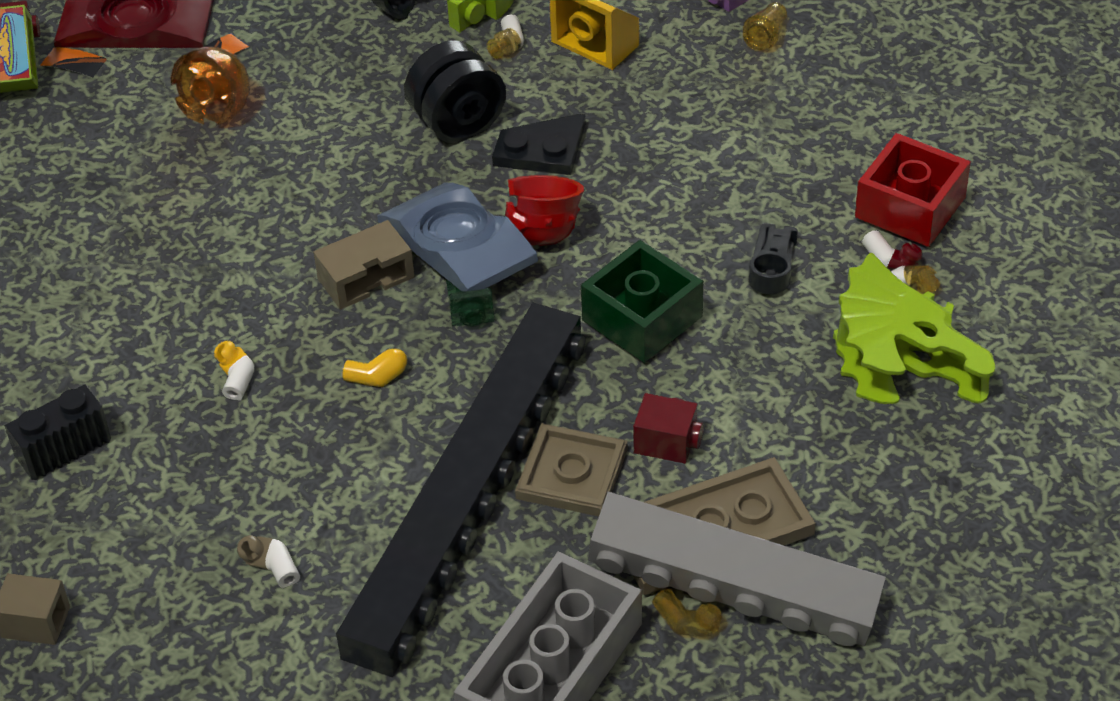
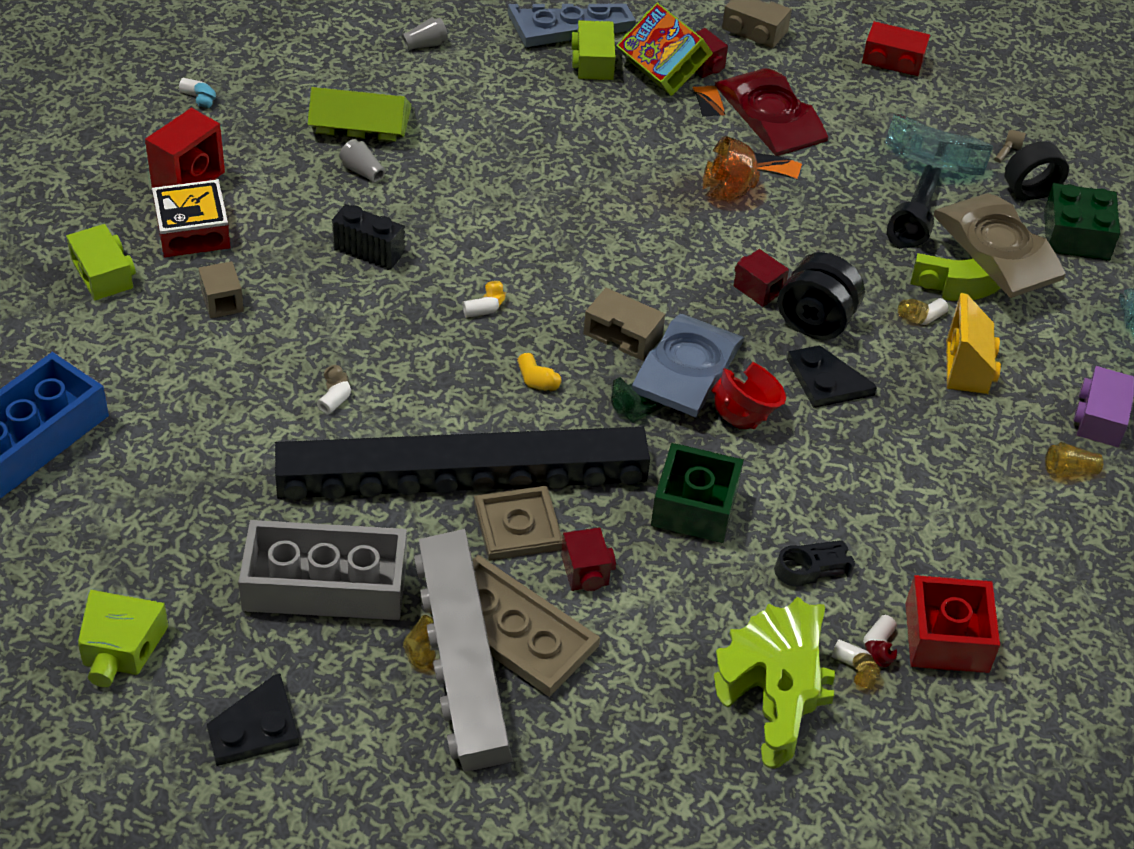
camera: 55 degrees right, 0 degrees up
none -> dark red brick [733,249,789,307]

